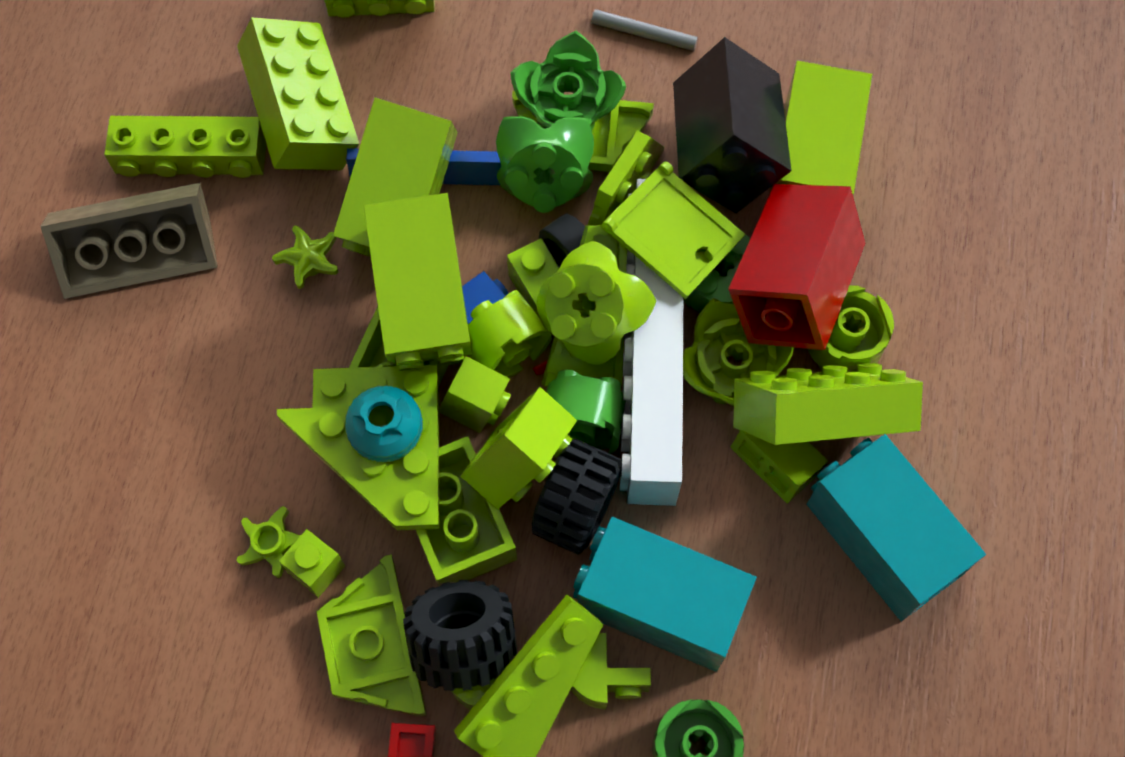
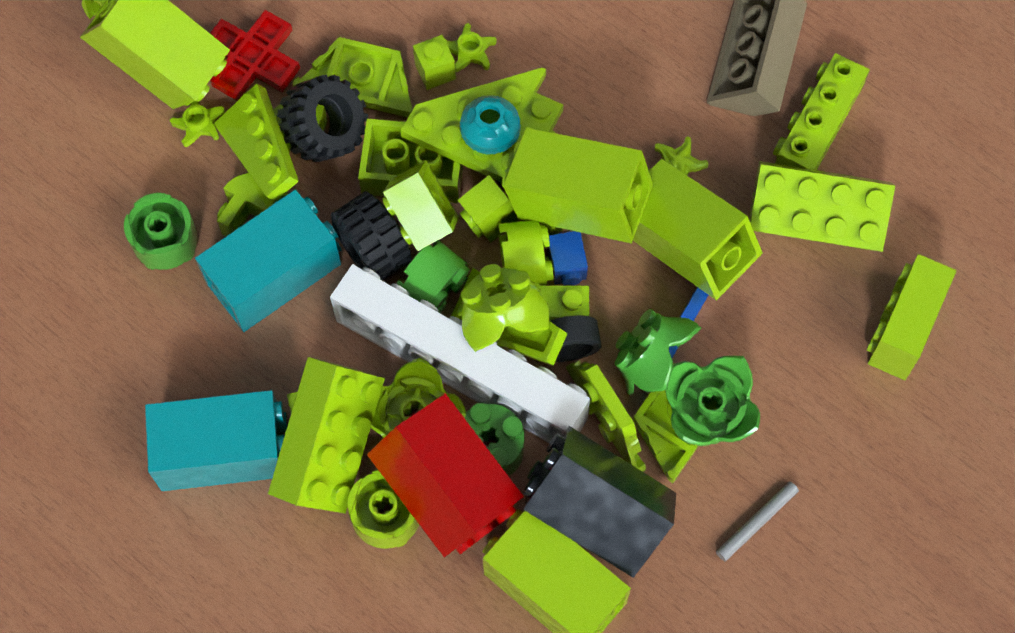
camera: 120 degrees right, 0 degrees up
lime container [601,161,746,299] -> none

